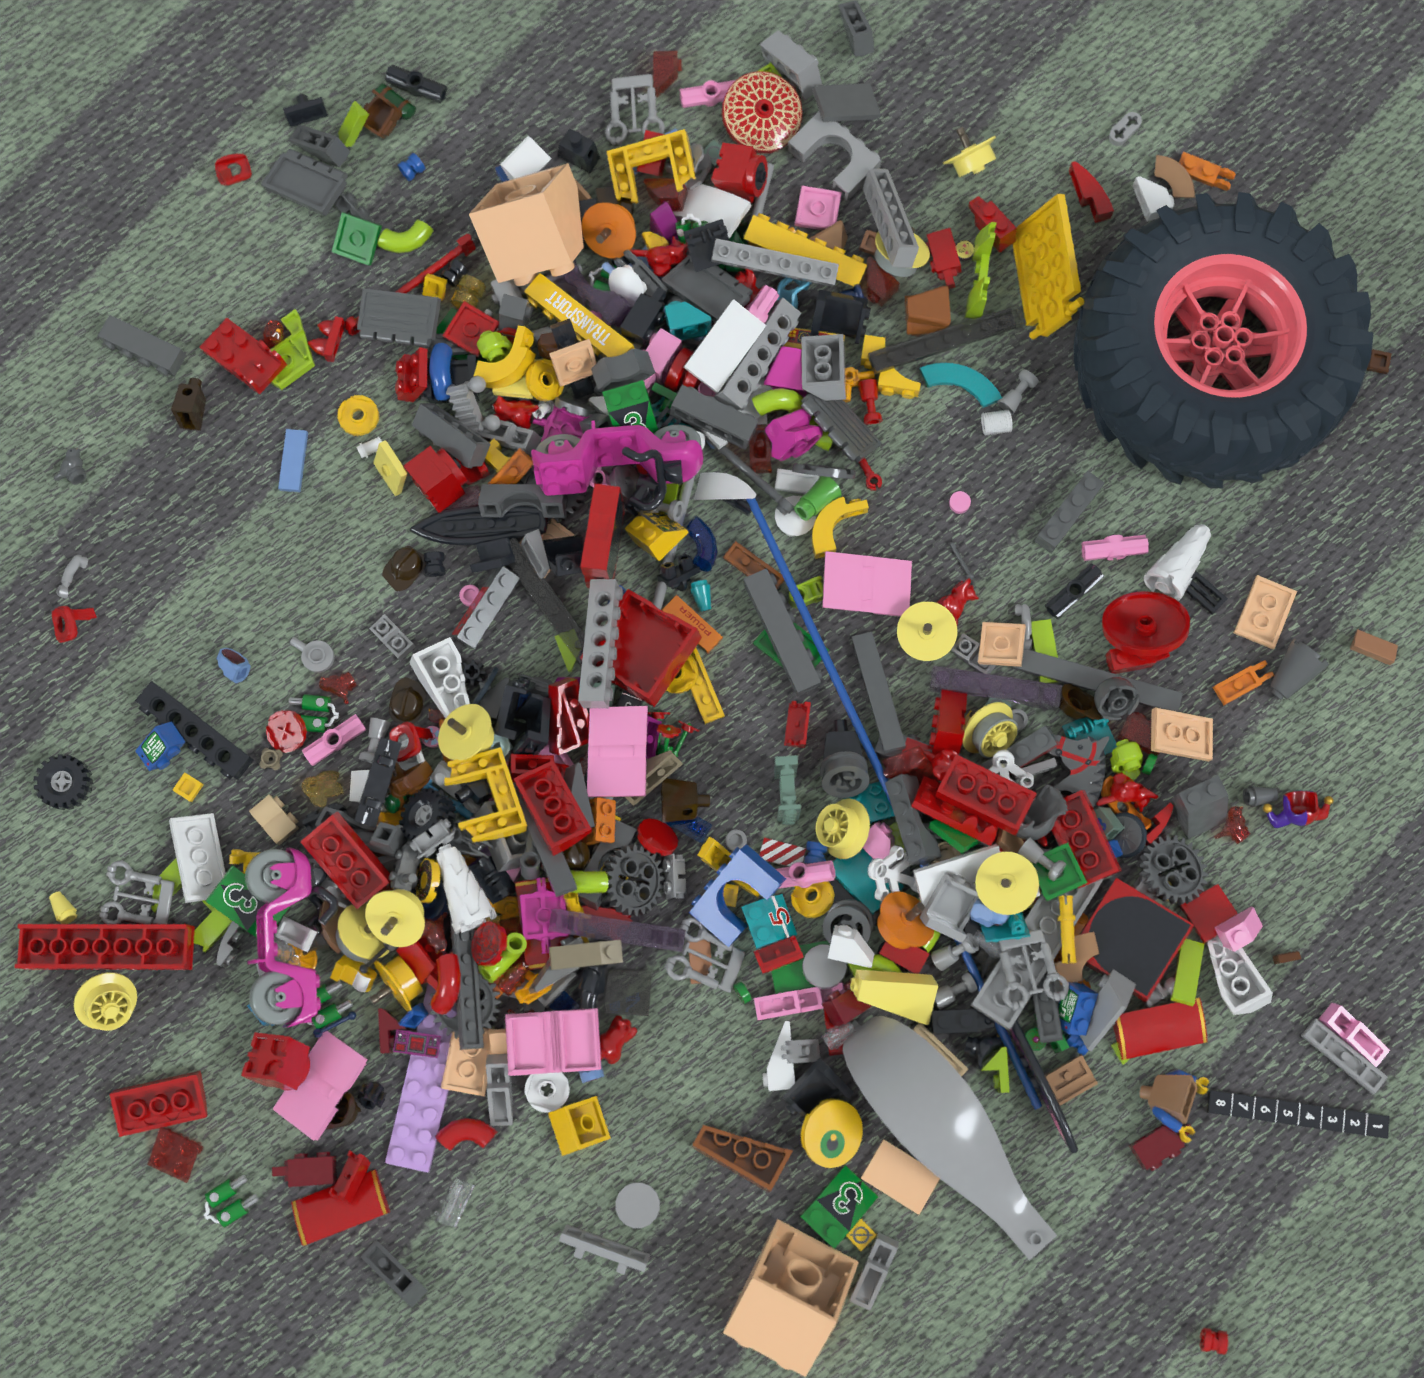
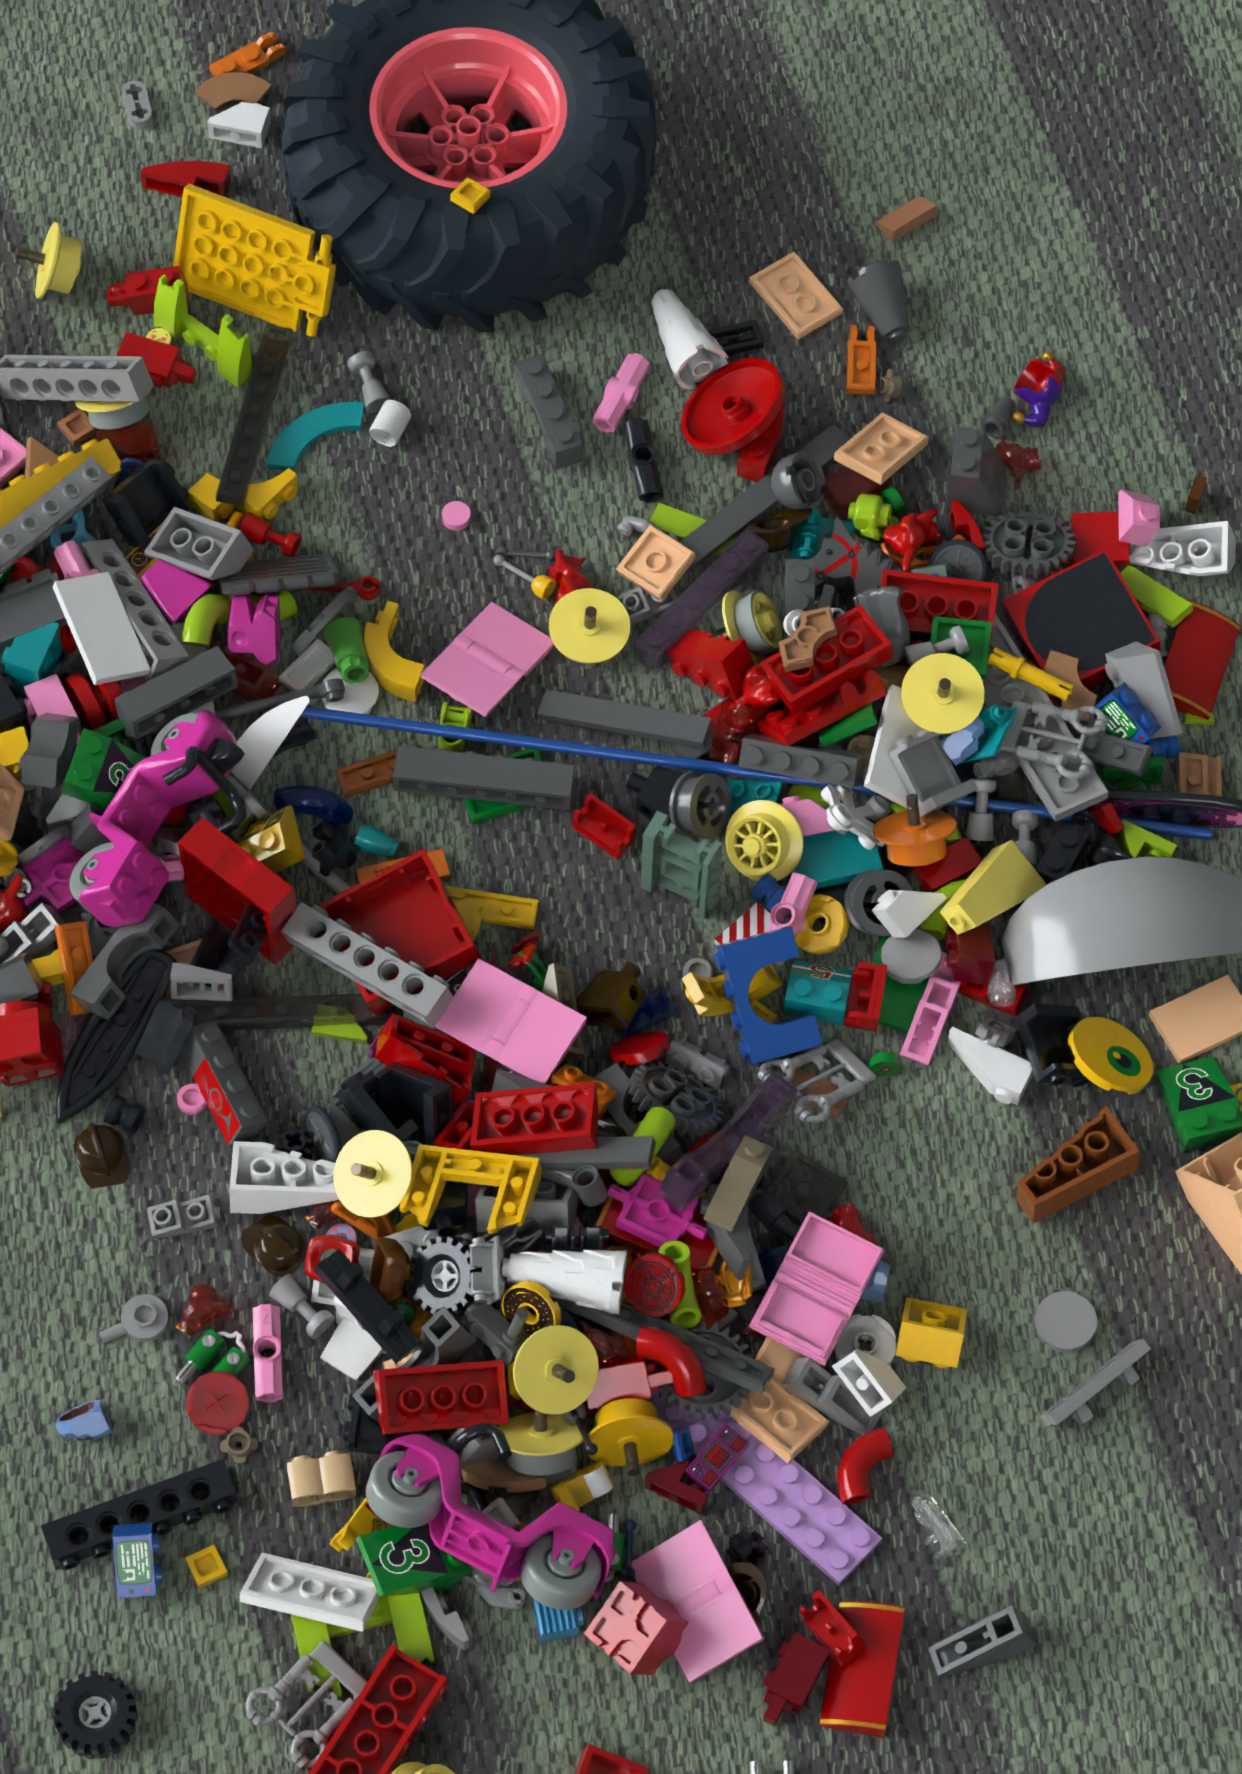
camera: 65 degrees left, 15 degrees down
clear yellow plate [301,770,344,807] -> none
dark orange piece [904,286,951,336] -> none
none -> yellow tile [450,177,491,214]
none -> yellow hinge [493,554,556,600]
none -> medium nougat tile [778,606,837,672]
none -> white slope [832,1349,906,1417]
none -> dark tan plate [879,369,902,403]
none -> red tile [1090,802,1124,833]

